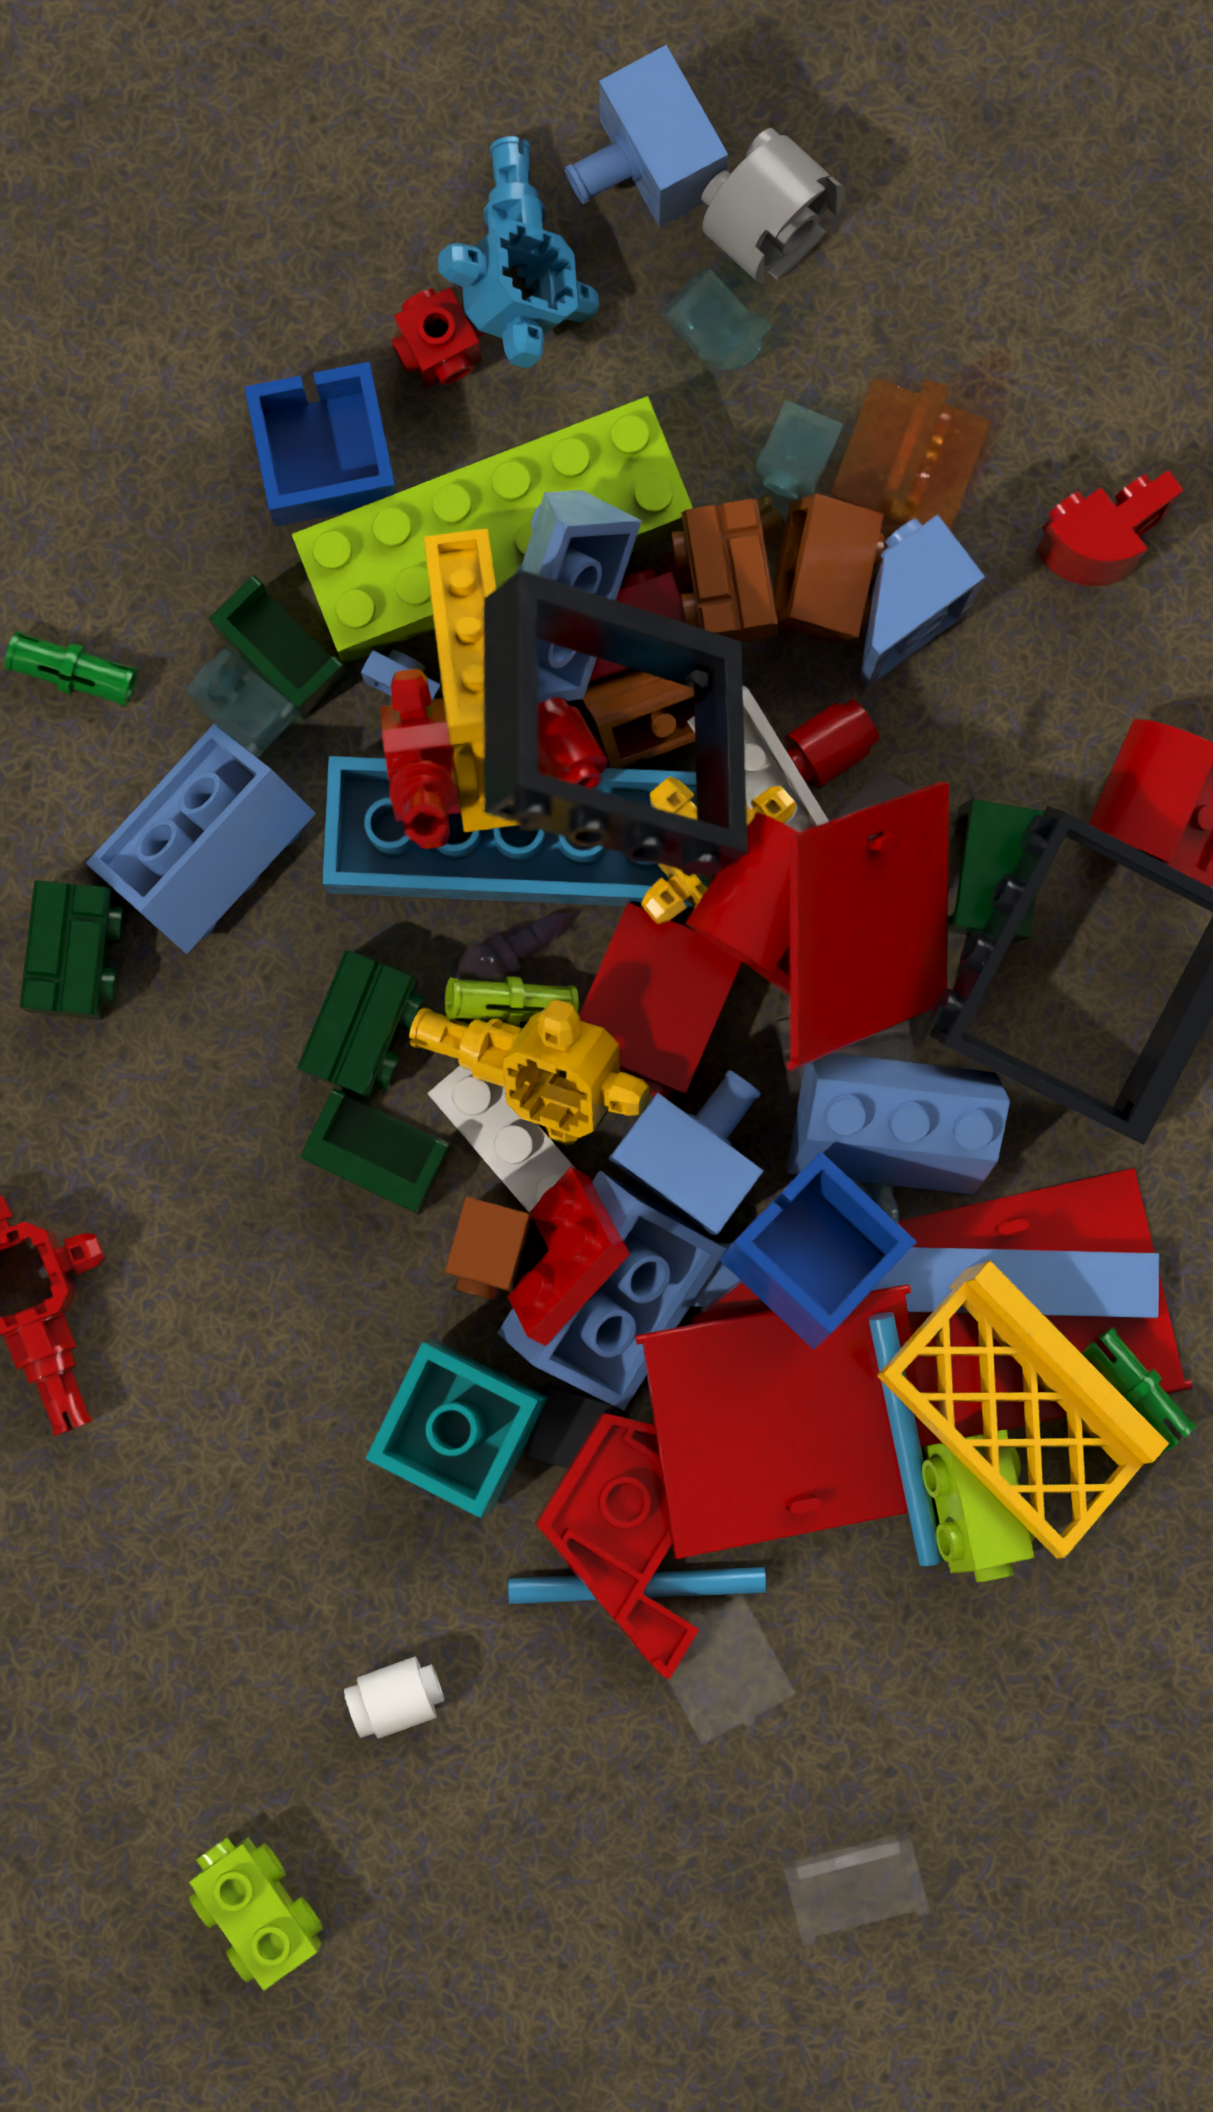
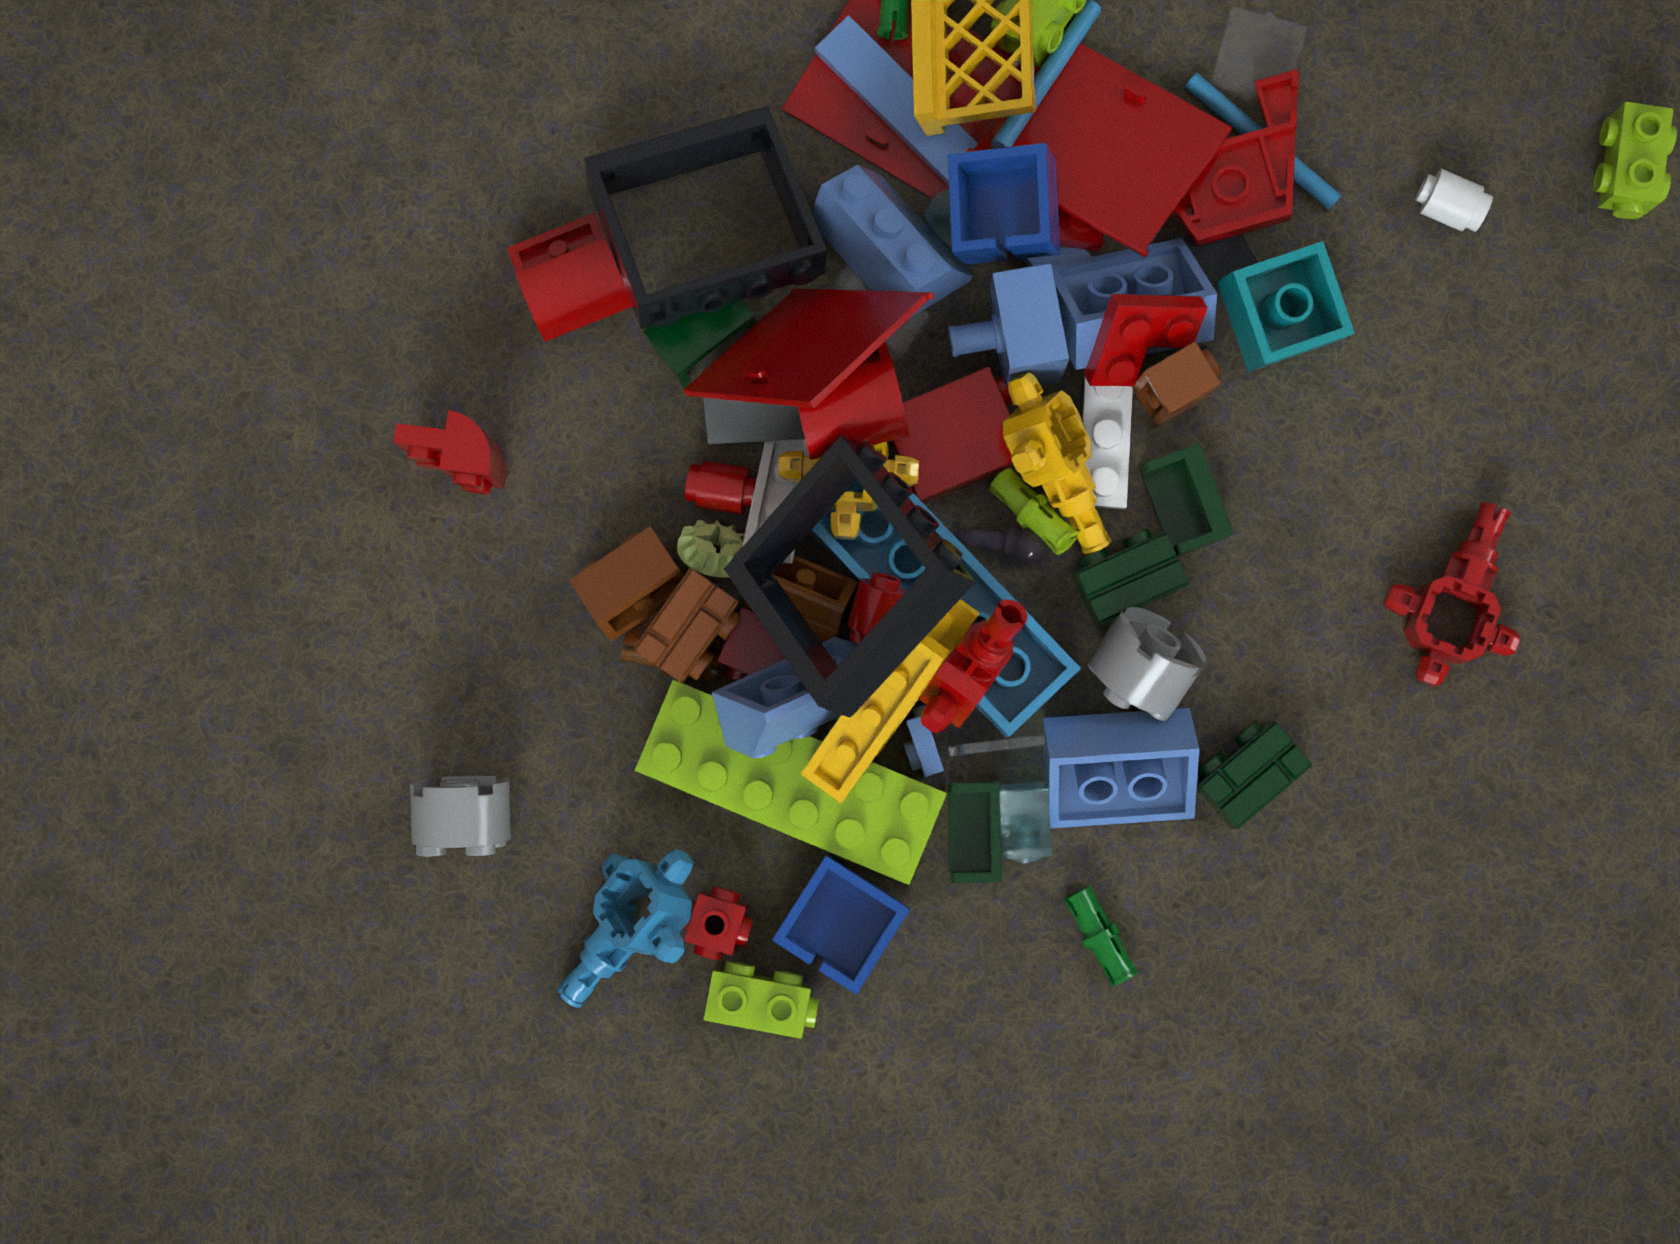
camera: 130 degrees left, 0 degrees up
medium blue brick [565,45,728,227] -> none
clear light blue bracket [660,268,771,371] -> none
clear light blue bracket [755,400,844,499] -> none
clear orange bracket [831,378,990,531] -> none
medium blue slope [859,515,985,688] -> none
none -> yellowish green gear [677,520,745,578]
none -> lime brick [704,961,819,1039]
none -> clear piece [949,735,1045,757]
none -> light grey brick [1087,607,1206,721]

